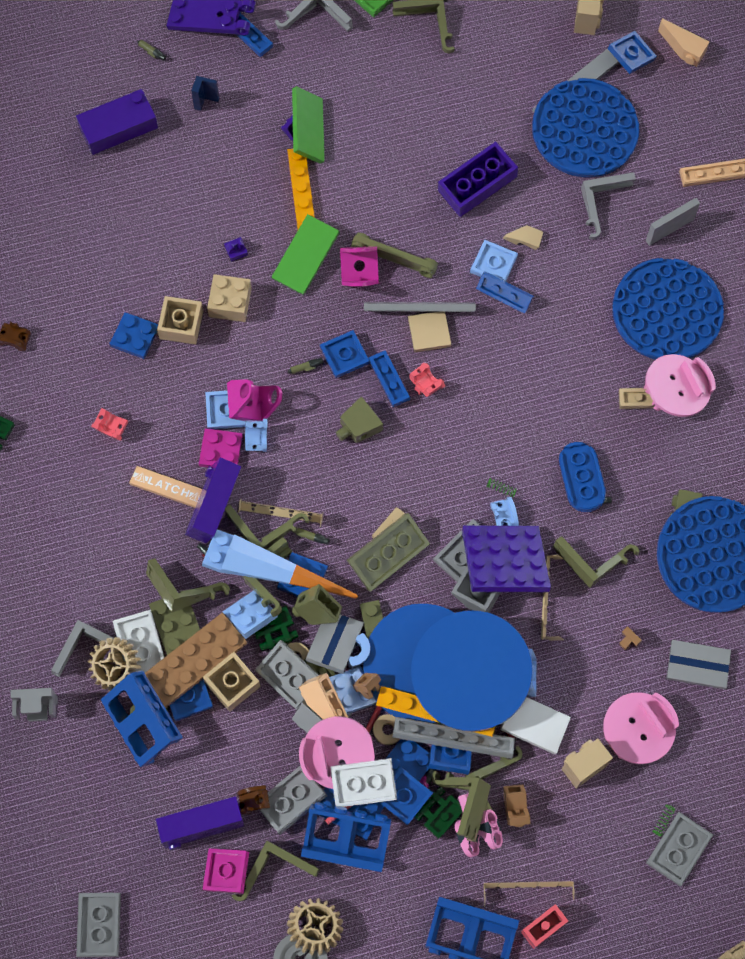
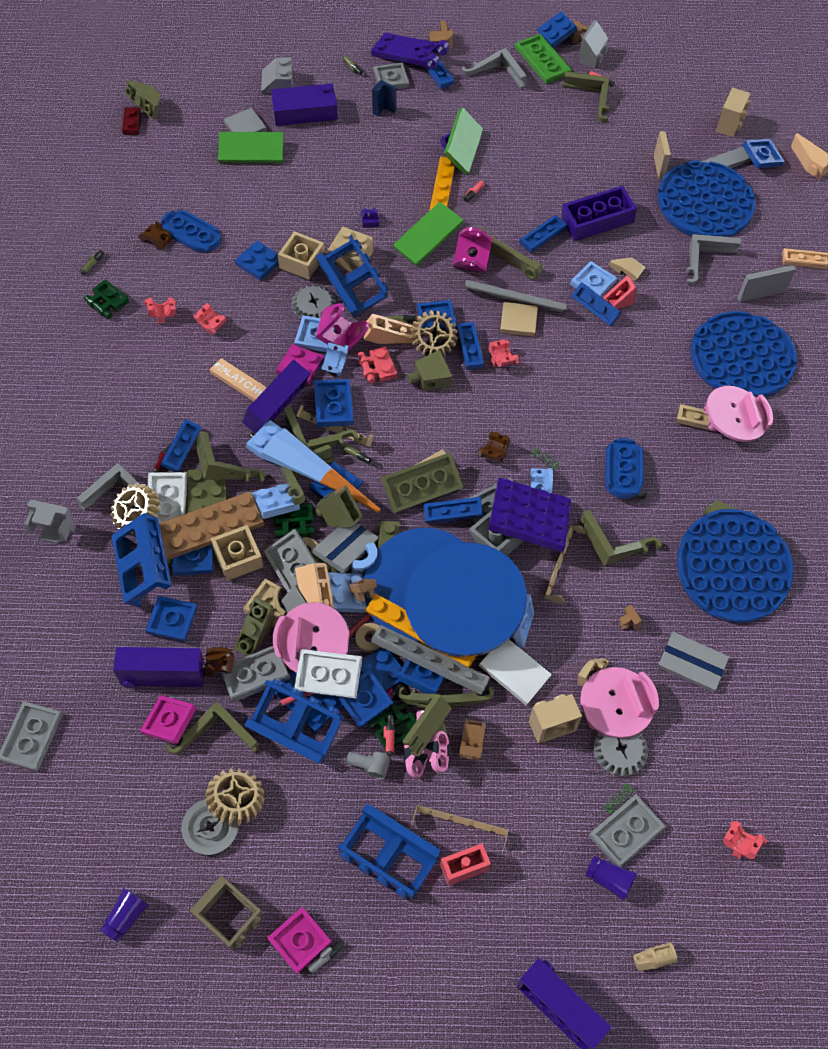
camera: 15 degrees right, 10 degrees down
none -> coral piece [144,298,176,324]
none -> blue plate [145,596,198,643]
none -> dark red piece [153,443,172,473]
none -> blue plate [160,419,202,473]
none -> blue tile [161,210,221,253]
none -> bright green tile [218,132,283,163]
none -> light grey tile [224,108,267,132]
none -> olive slope [234,597,275,656]
none -> tan tile [243,578,287,629]
none -> light grey slope [261,57,293,94]
none -> light grey gear [291,284,336,319]
none -> blue plate [314,379,354,427]
none -> blue window [316,235,389,318]
none -> light grey pin [347,752,391,780]
none -> coral plate [358,346,397,383]
none -> light nougat slope [363,314,416,344]
none -> light grey tile [373,63,410,89]
none -> piece [384,715,395,756]
none -> tan gear [410,310,458,356]
none -> blue plate [424,497,483,524]
none -> piece [463,181,485,202]
none -> reddish brown piece [478,432,510,462]
none -> blue plate [519,215,567,253]
none -> tan slope [578,658,609,687]
none -> dark purple plant [585,856,637,902]
none -> light grey gear [593,732,649,776]
none -> coral slope [603,275,637,309]
none -> tan tile [654,131,671,179]

